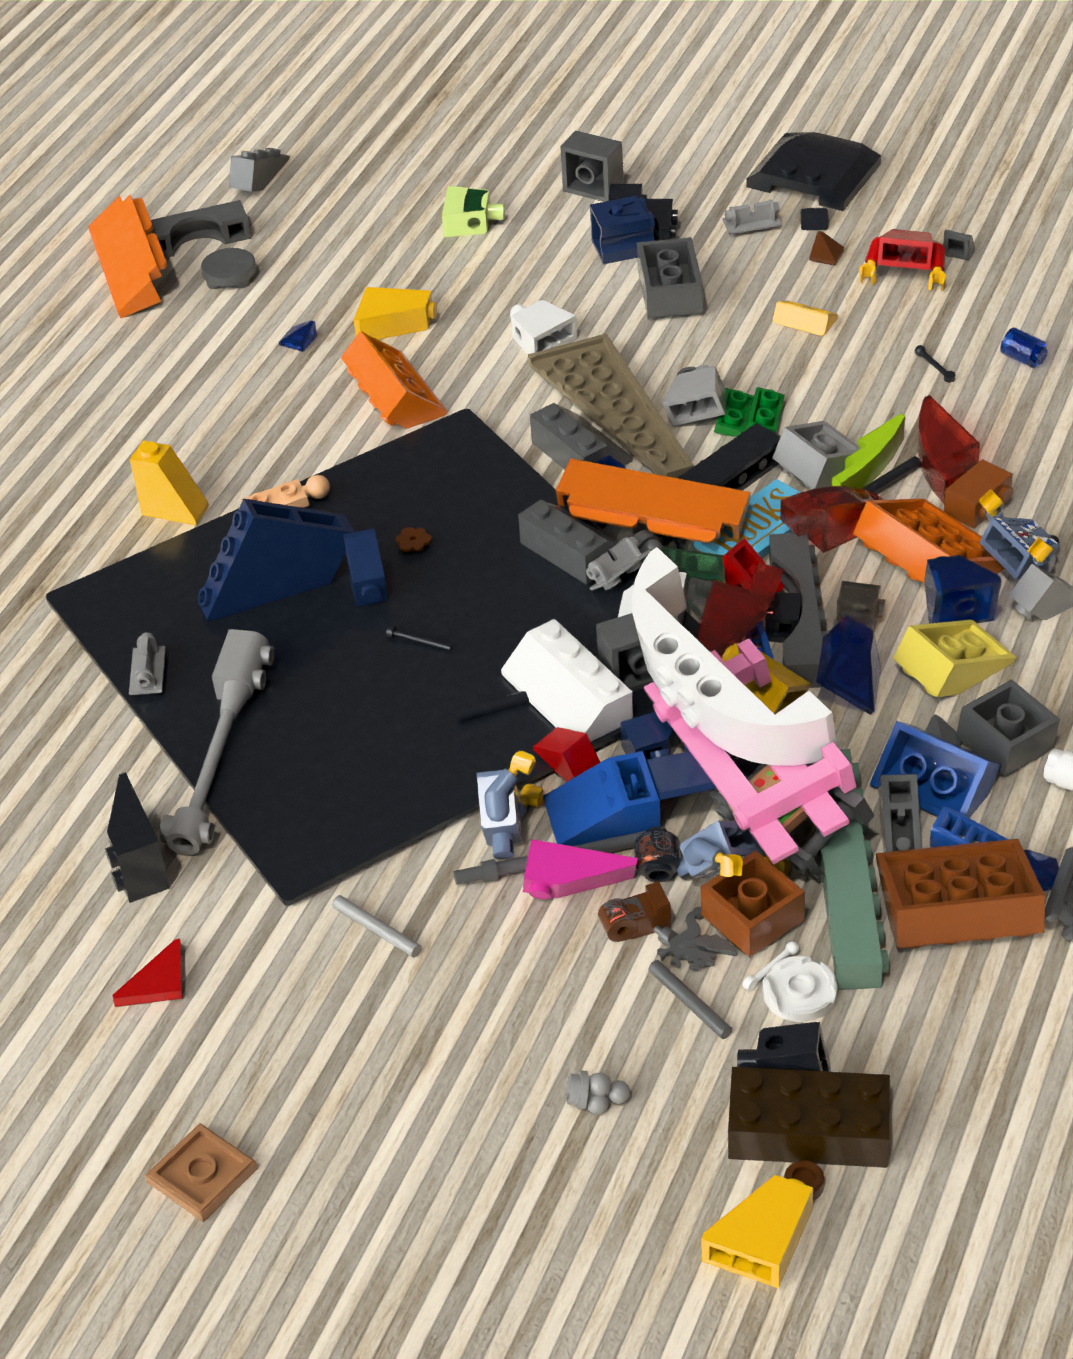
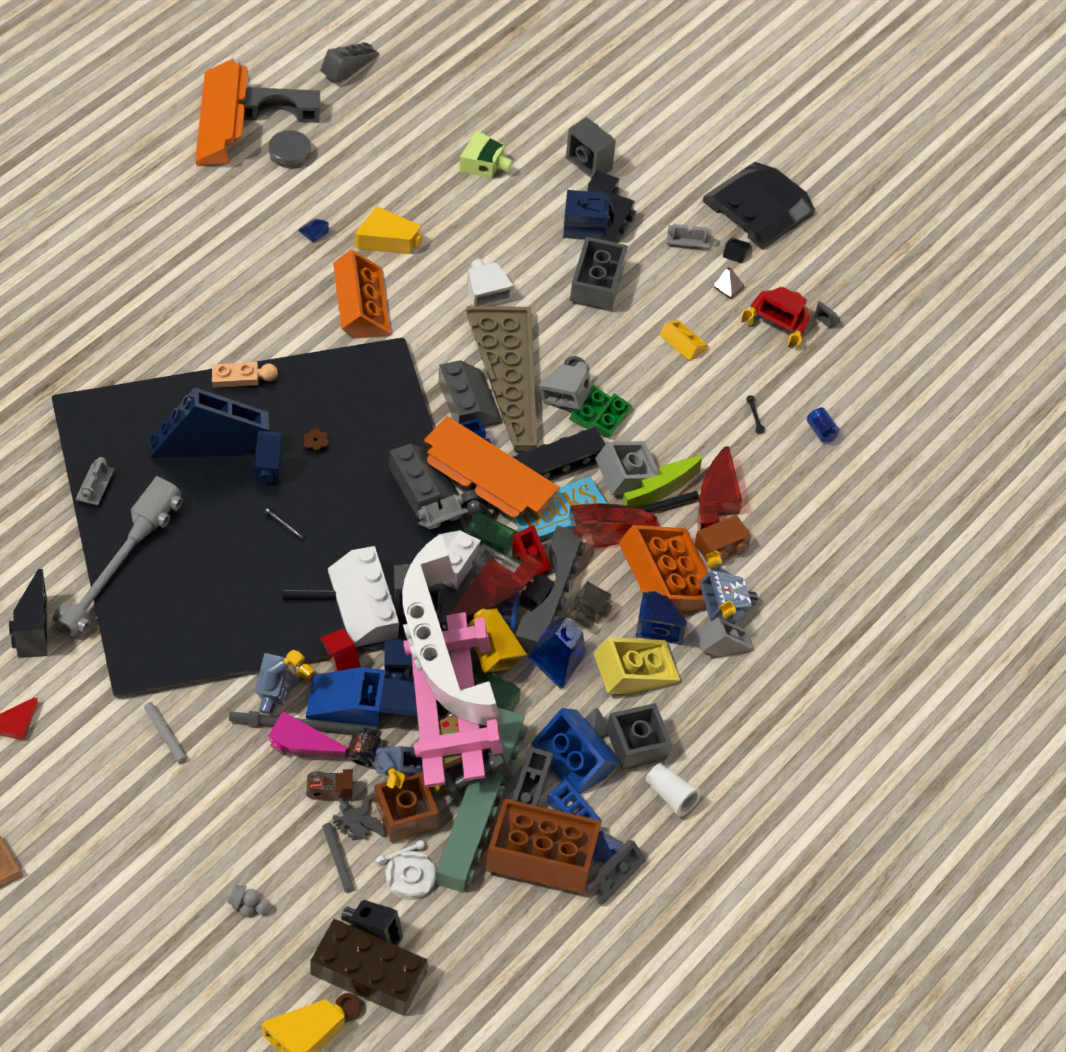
camera: 10 degrees right, 10 degrees up
yellow slope [130,440,209,525] -> none

